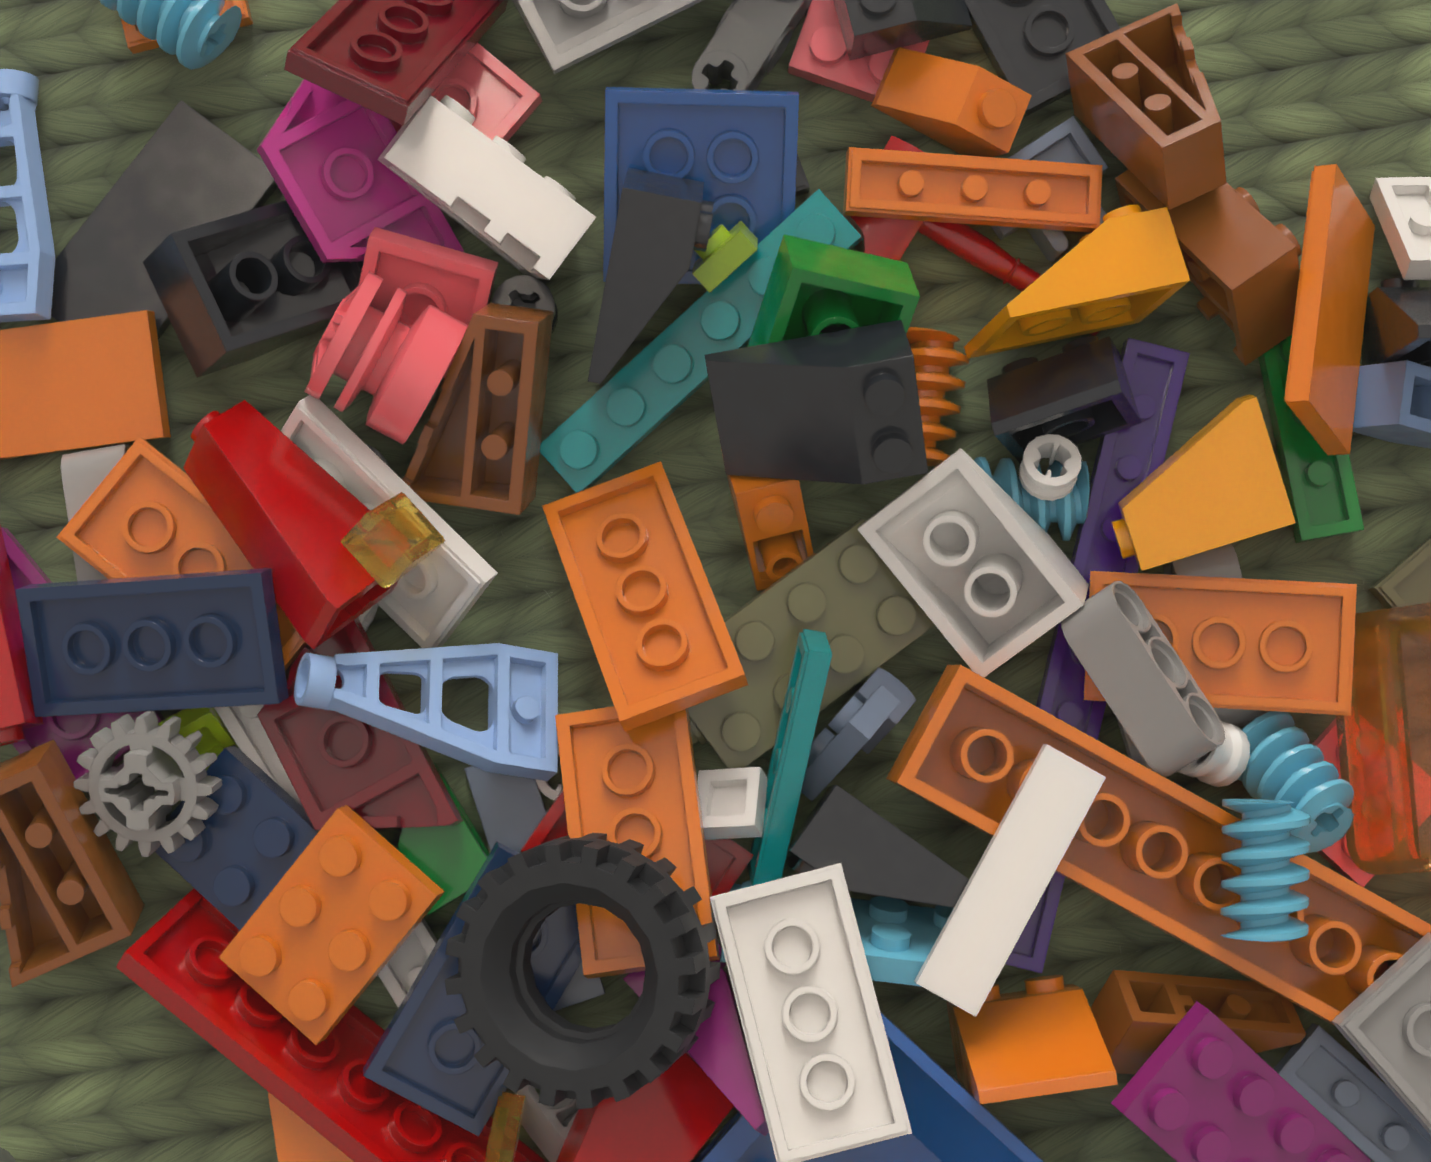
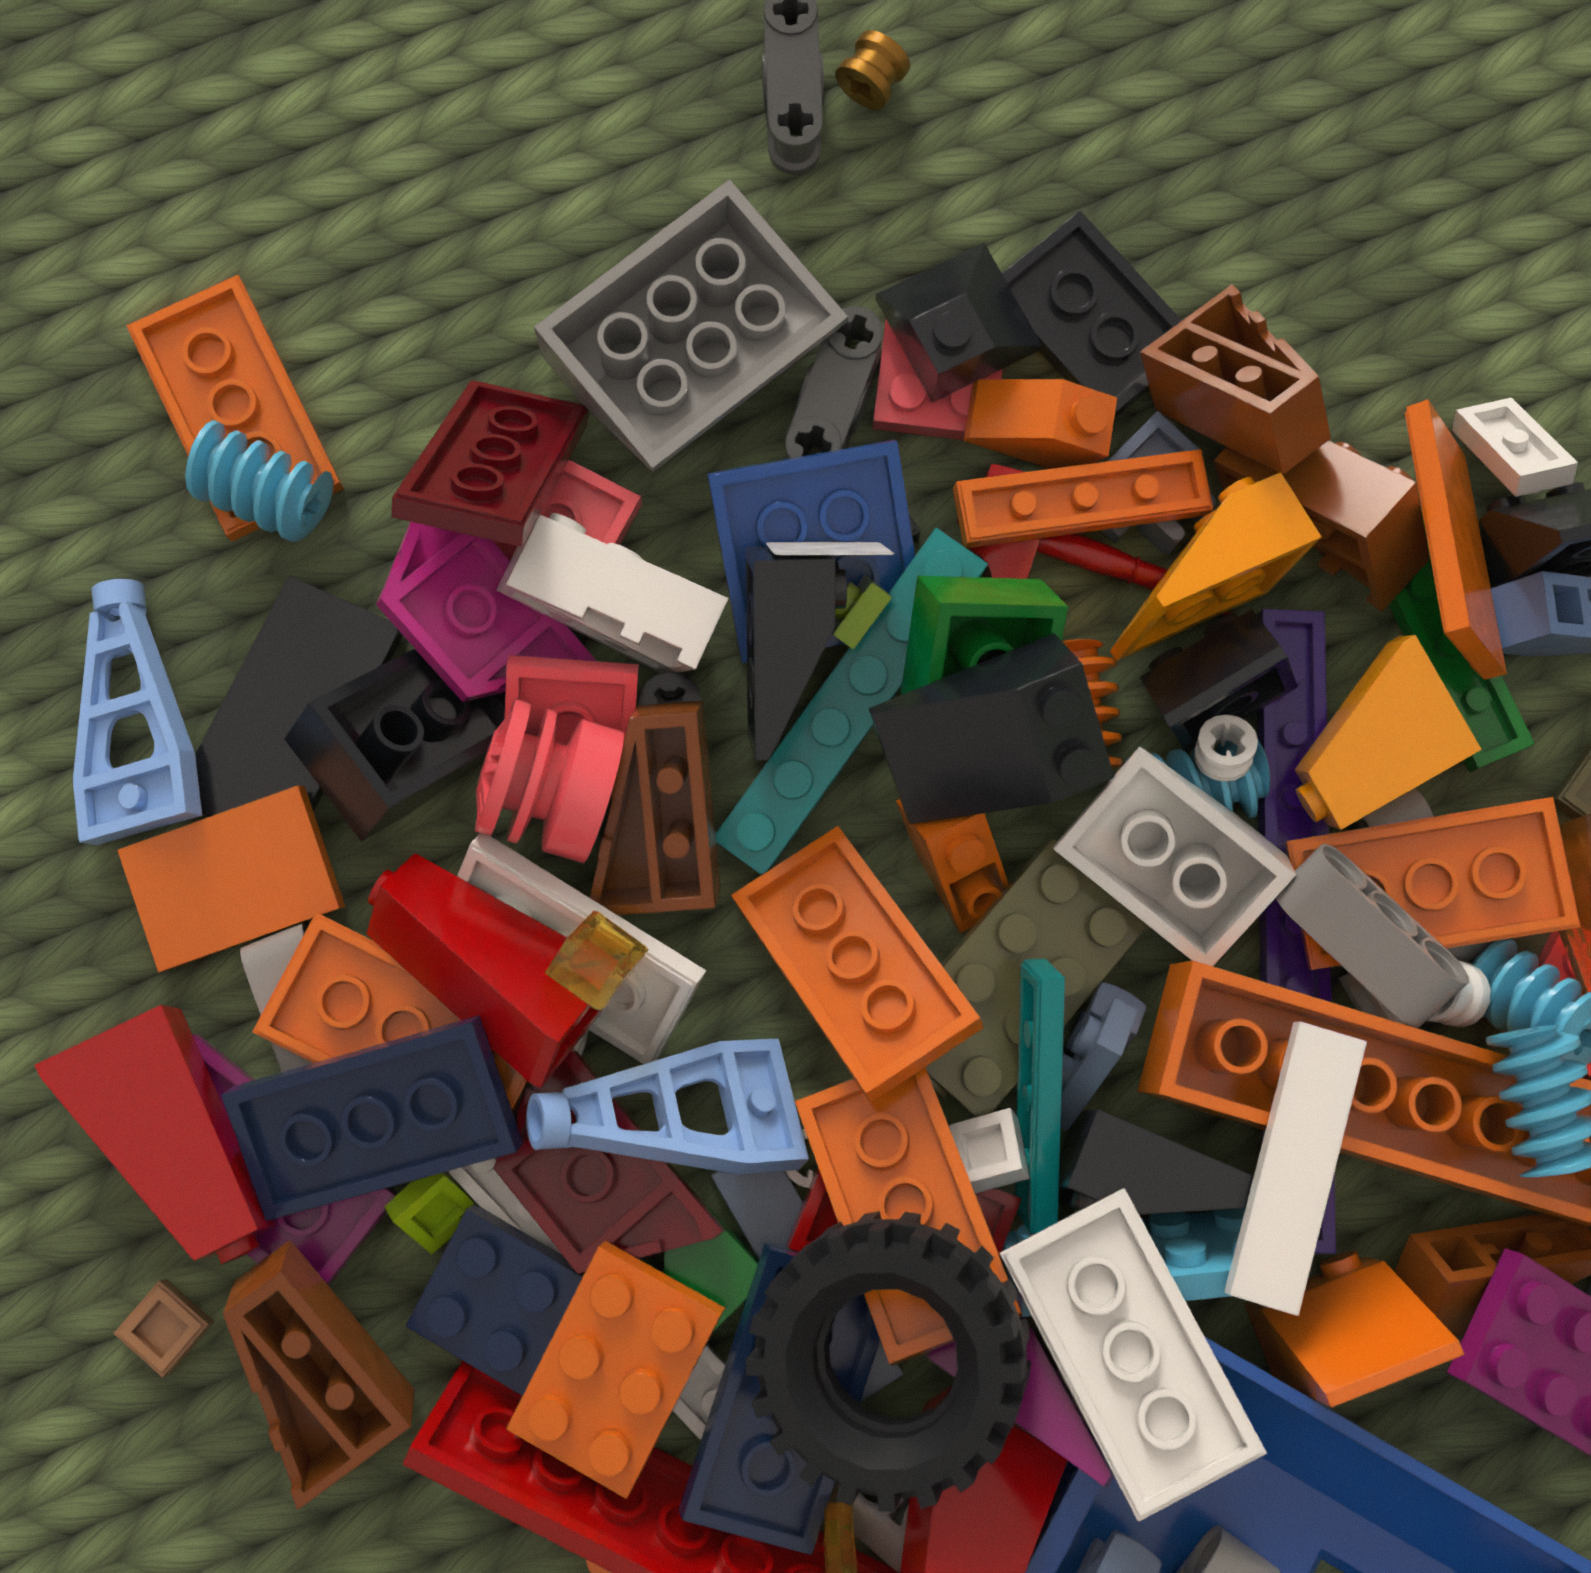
camera: 15 degrees left, 5 degrees down
light grey gear [73,711,222,857] -> none
none -> white sticker [766,542,894,555]

